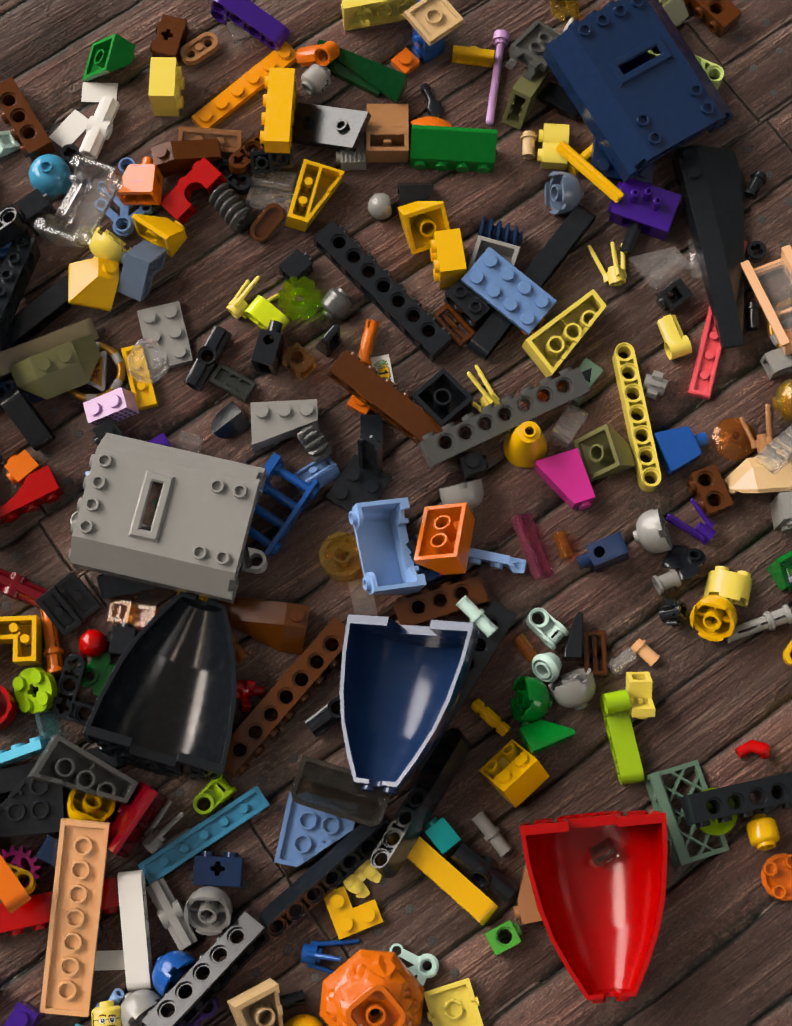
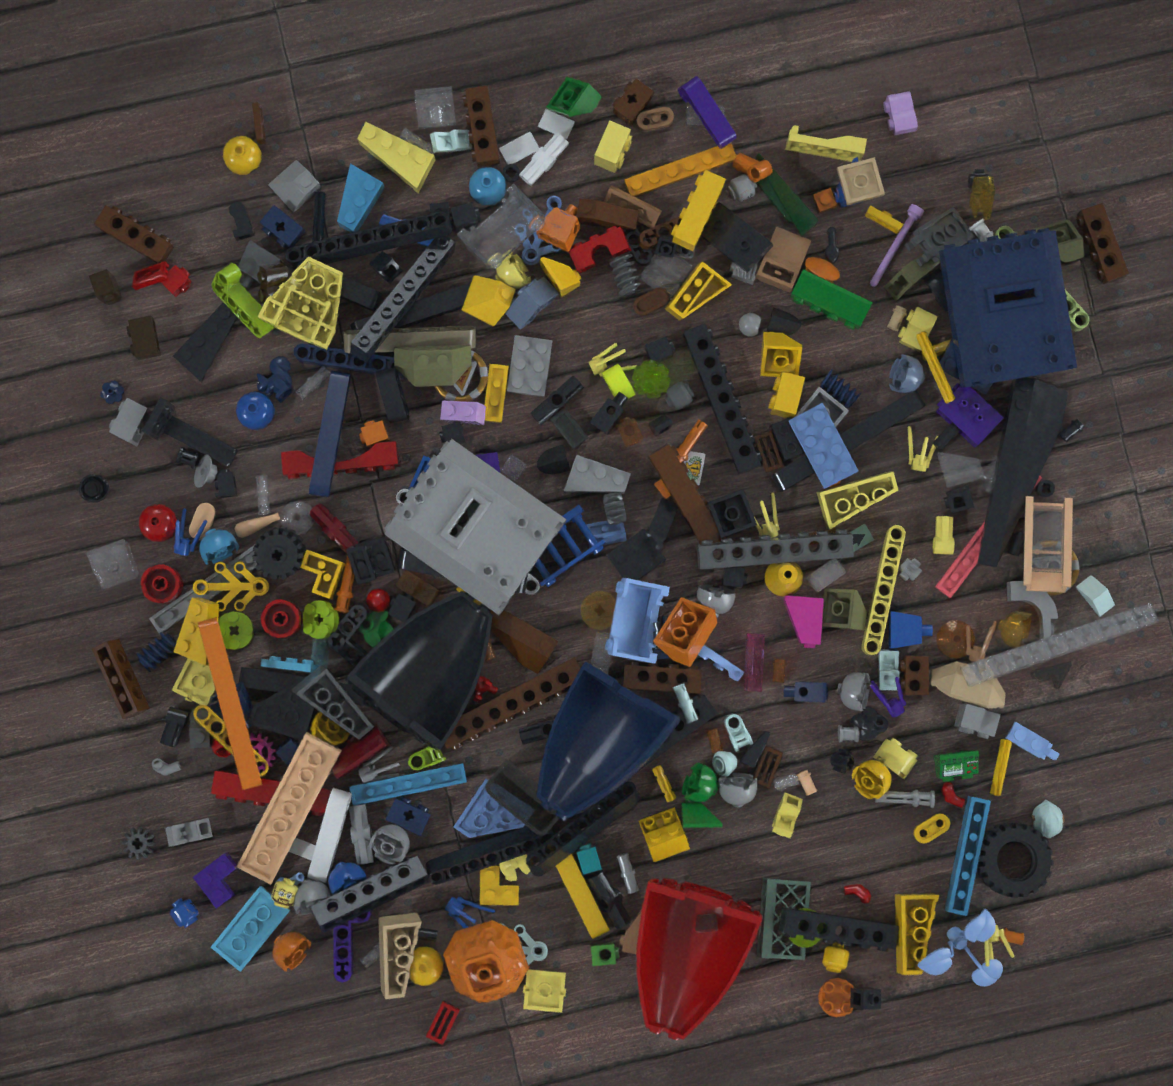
camera: 20 degrees right, 10 degrees up
clear hat [127,338,169,383] -> none
lime beam [600,689,644,786] -> none
none -> light aqua slope [878,649,899,690]

